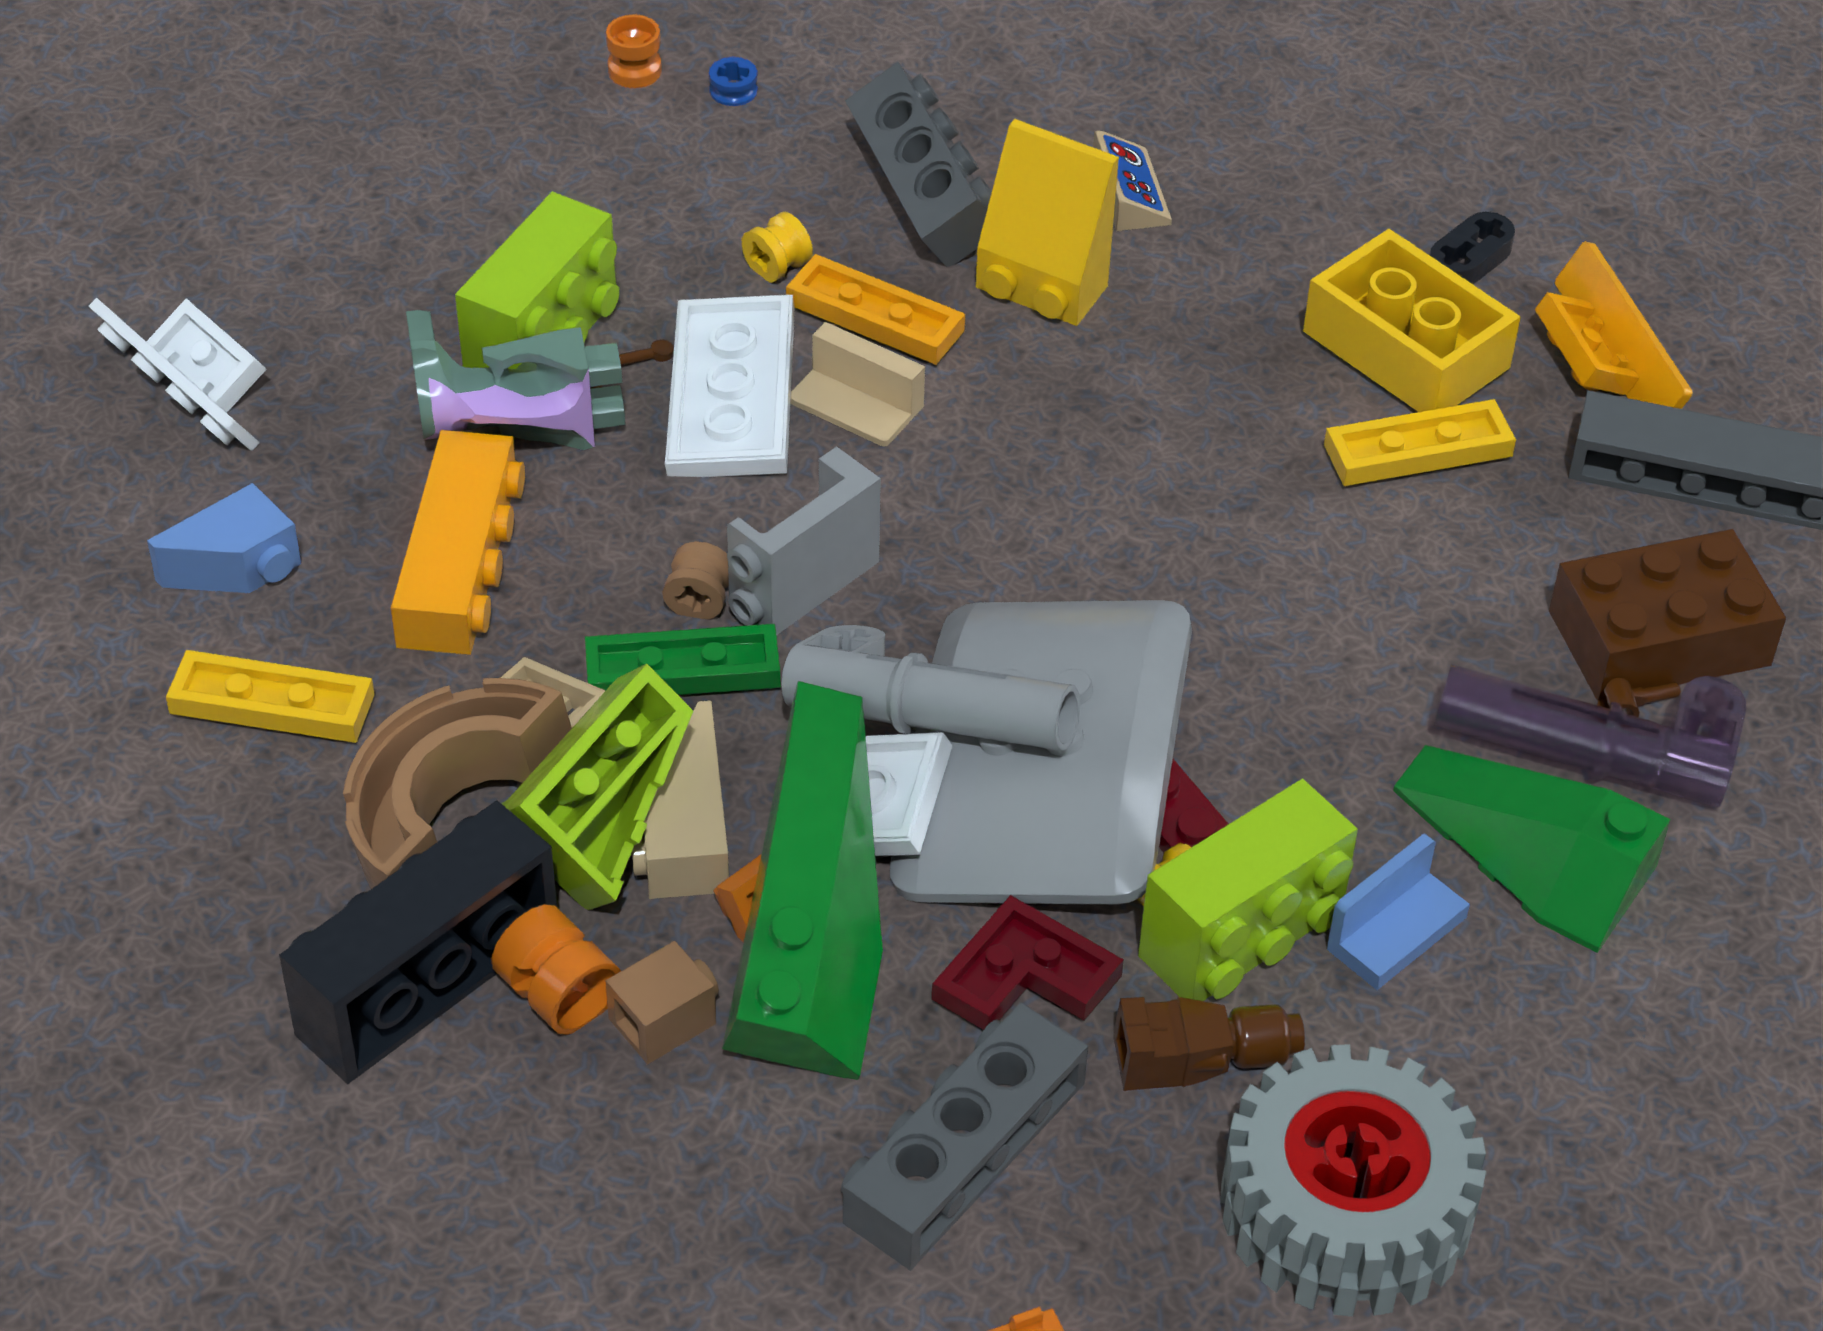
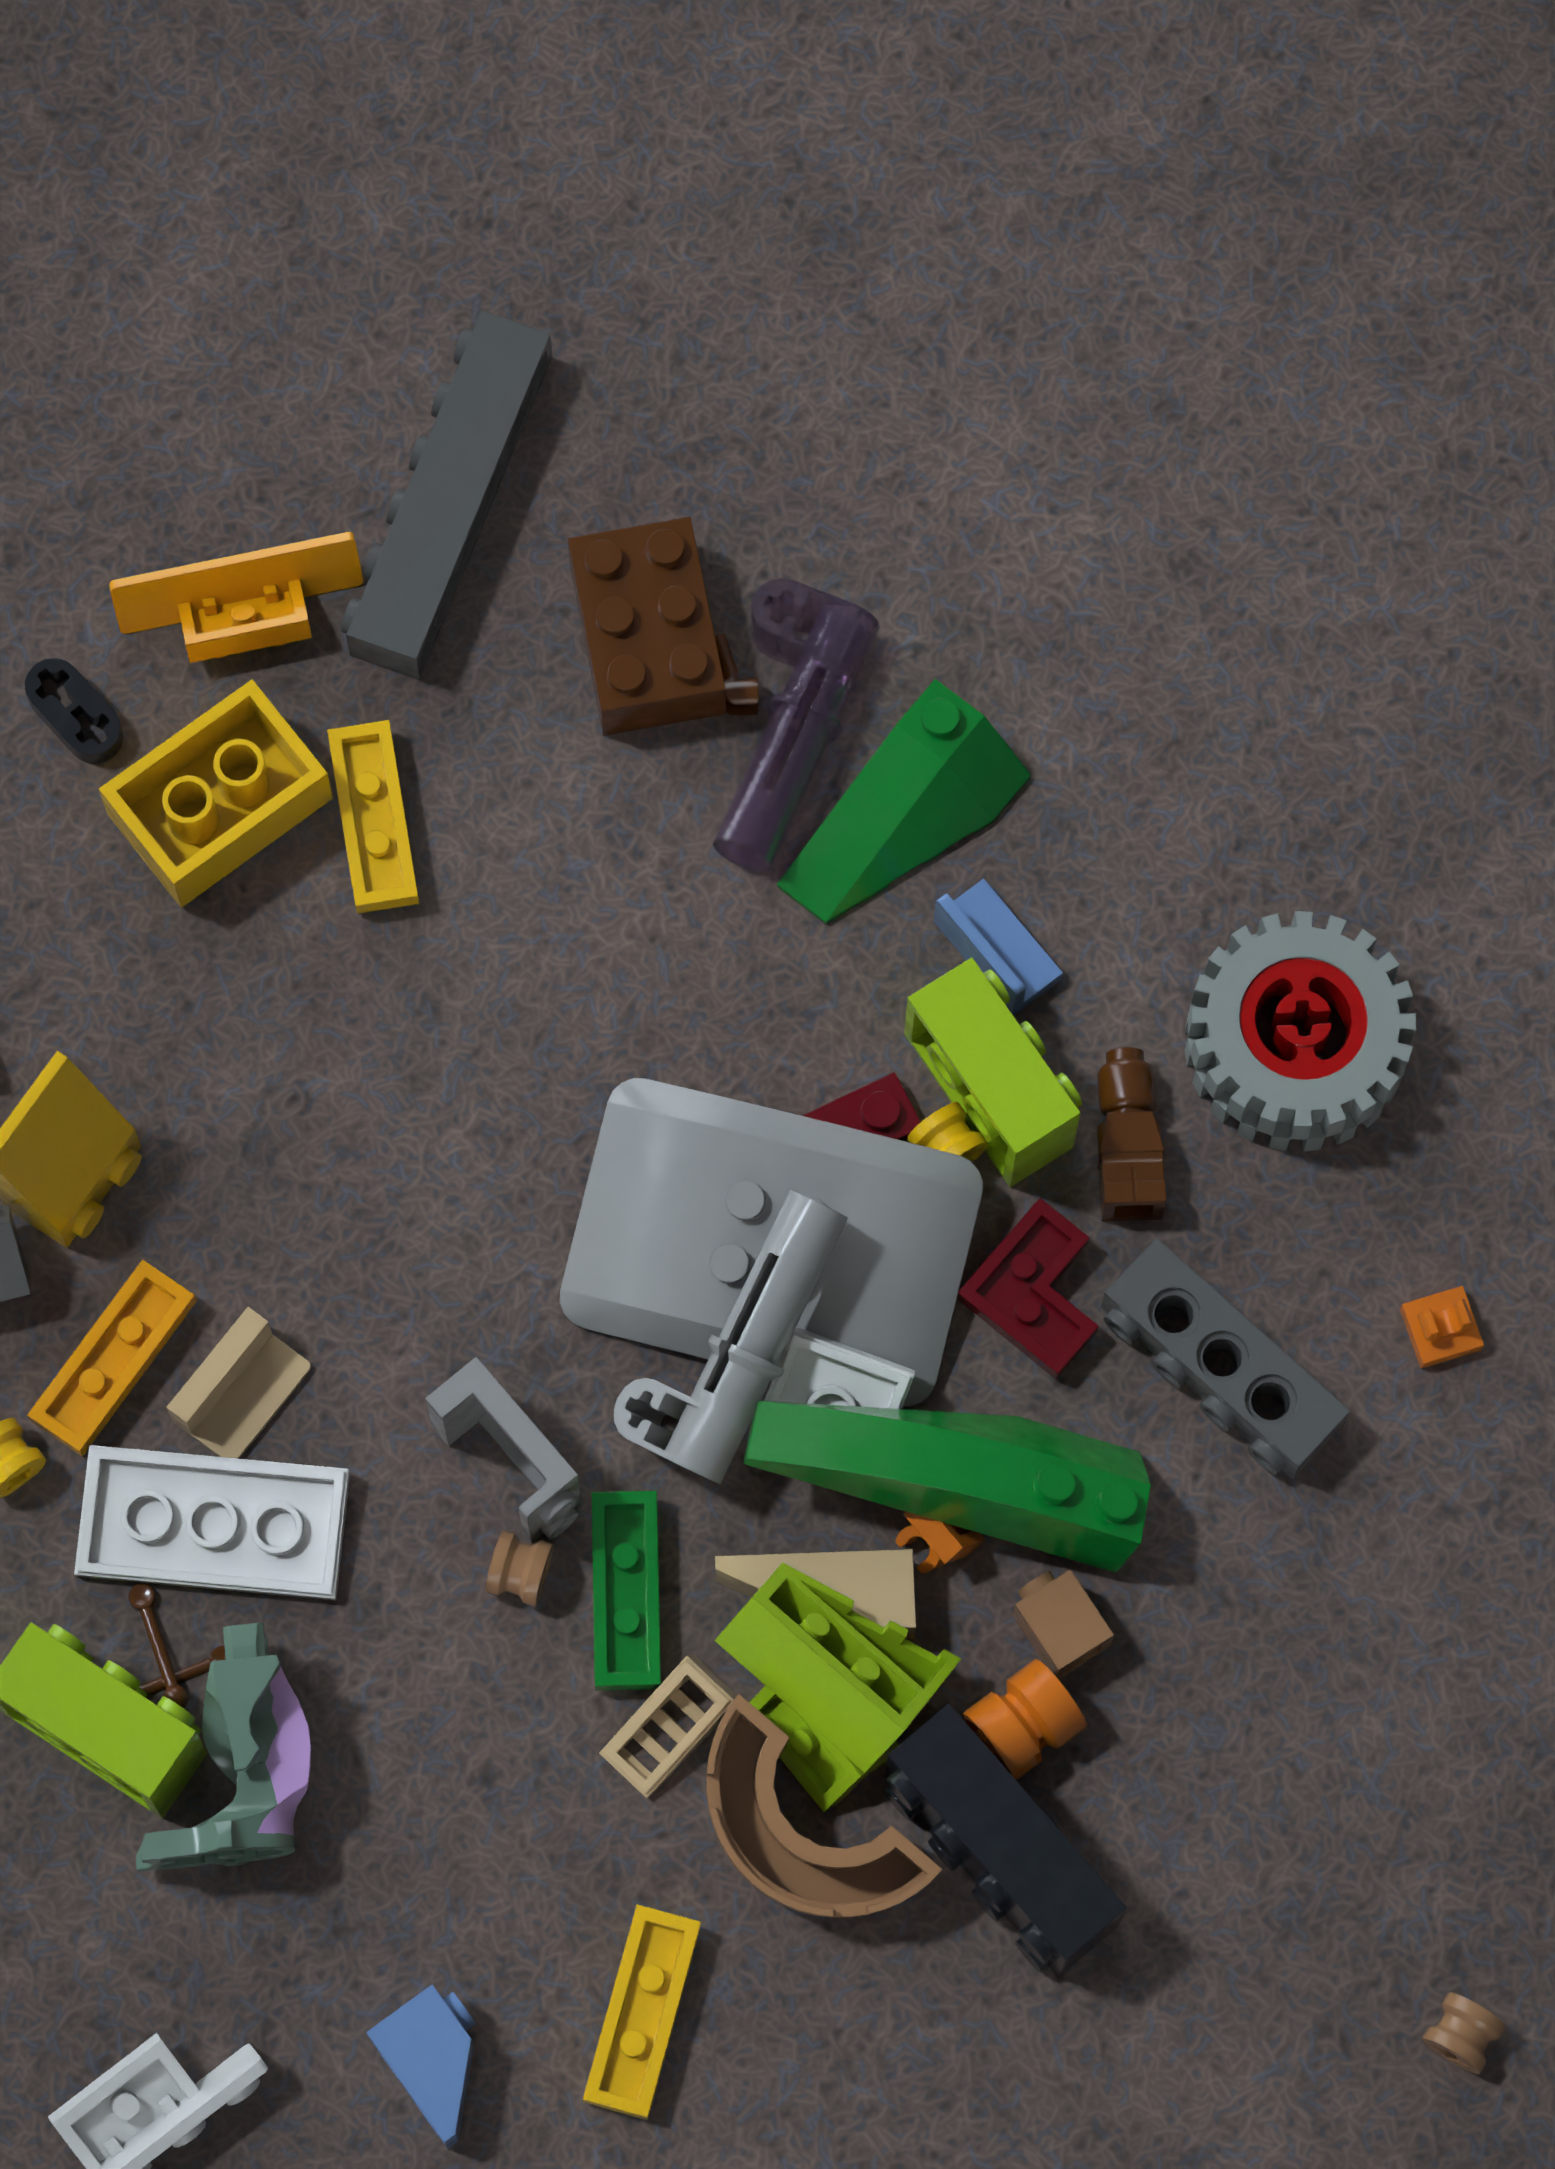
camera: 85 degrees left, 25 degrees up
light orange brick [391,430,525,655] -> none

